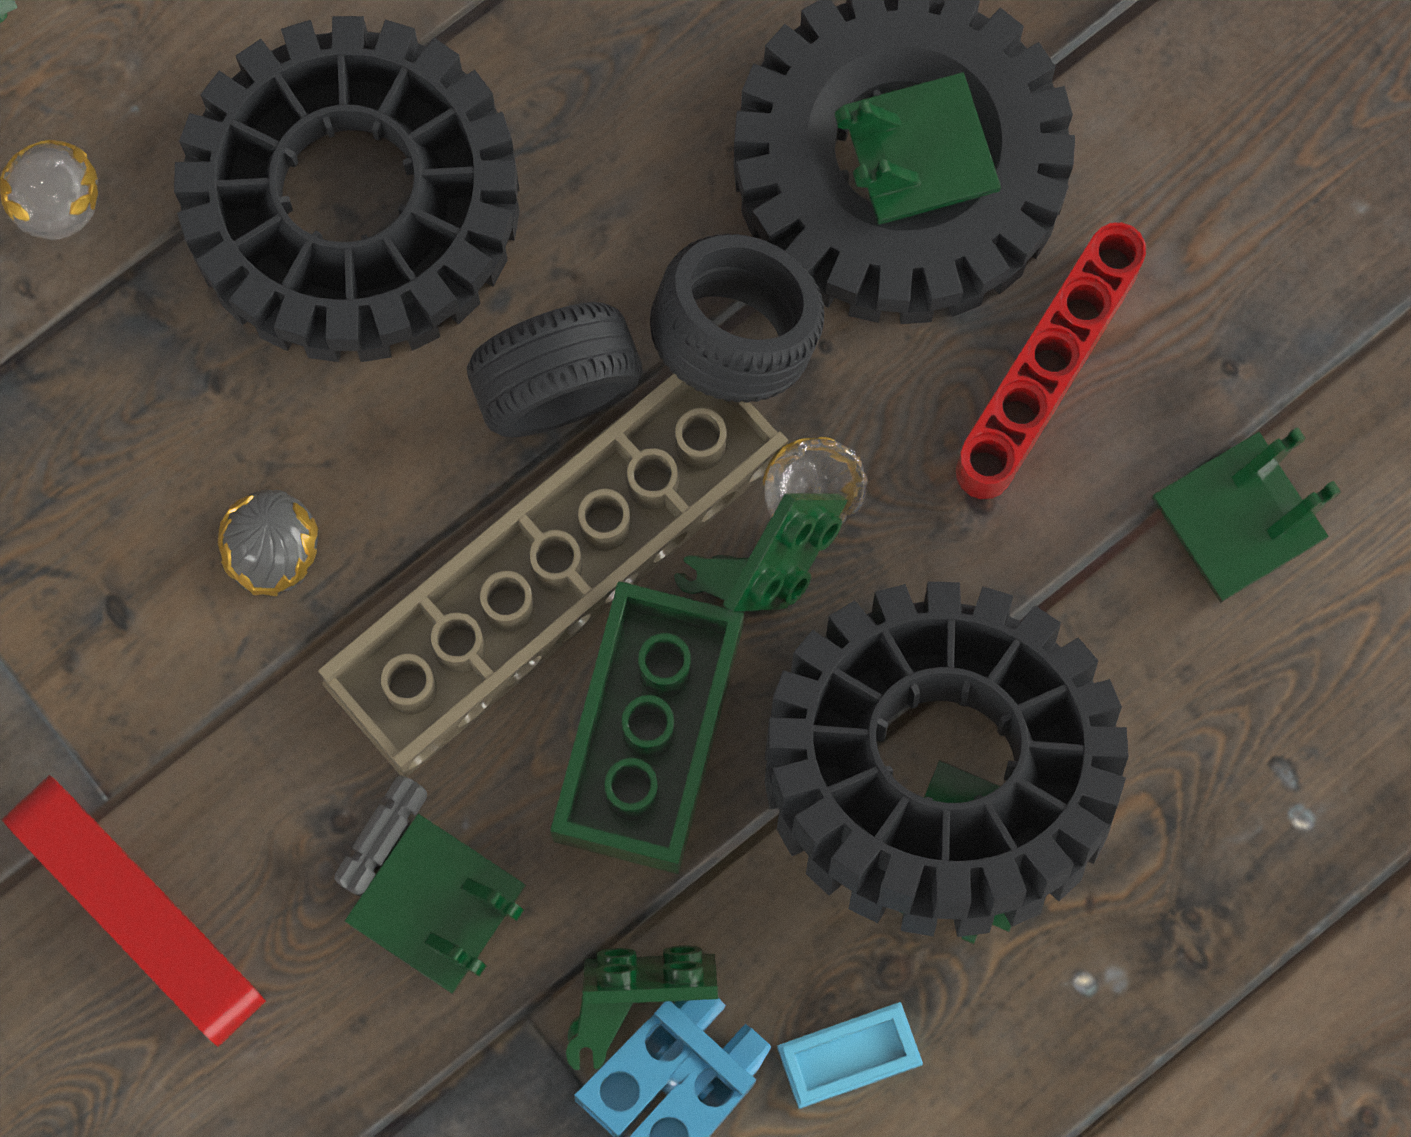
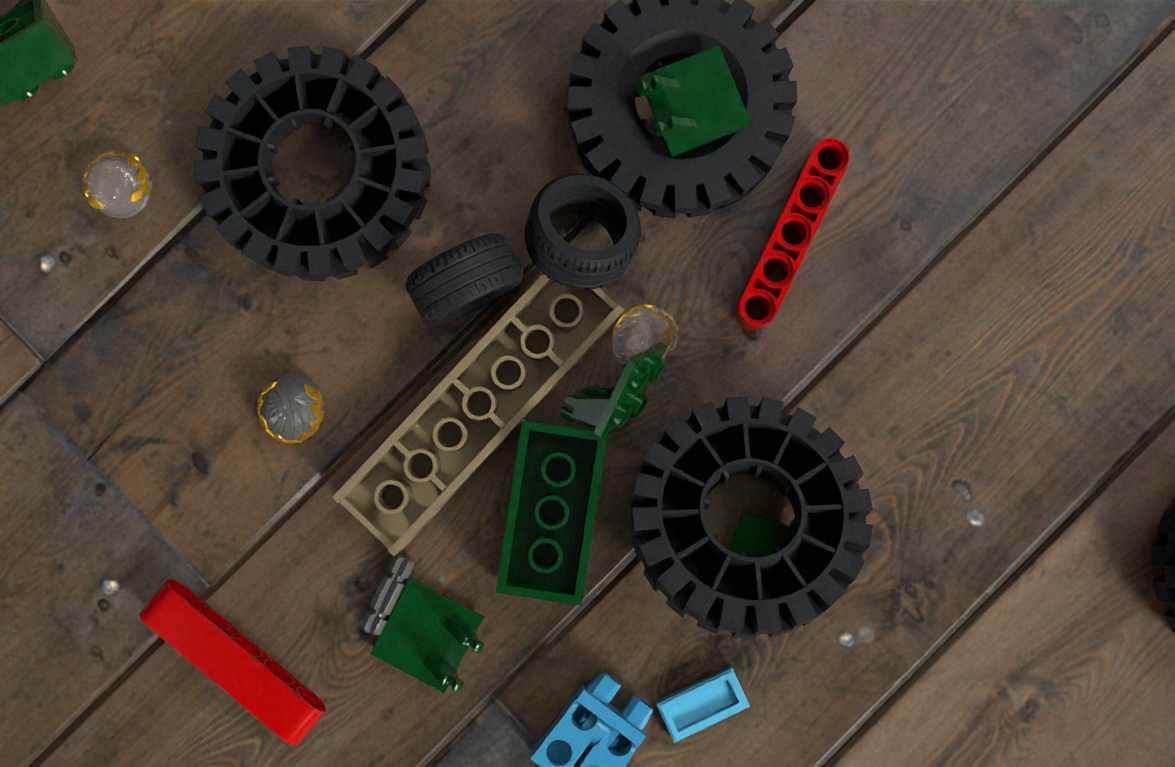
camera: 10 degrees left, 10 degrees up
dark green plate [566,945,718,1070] -> none
dark green plate [1152,427,1341,603] -> none

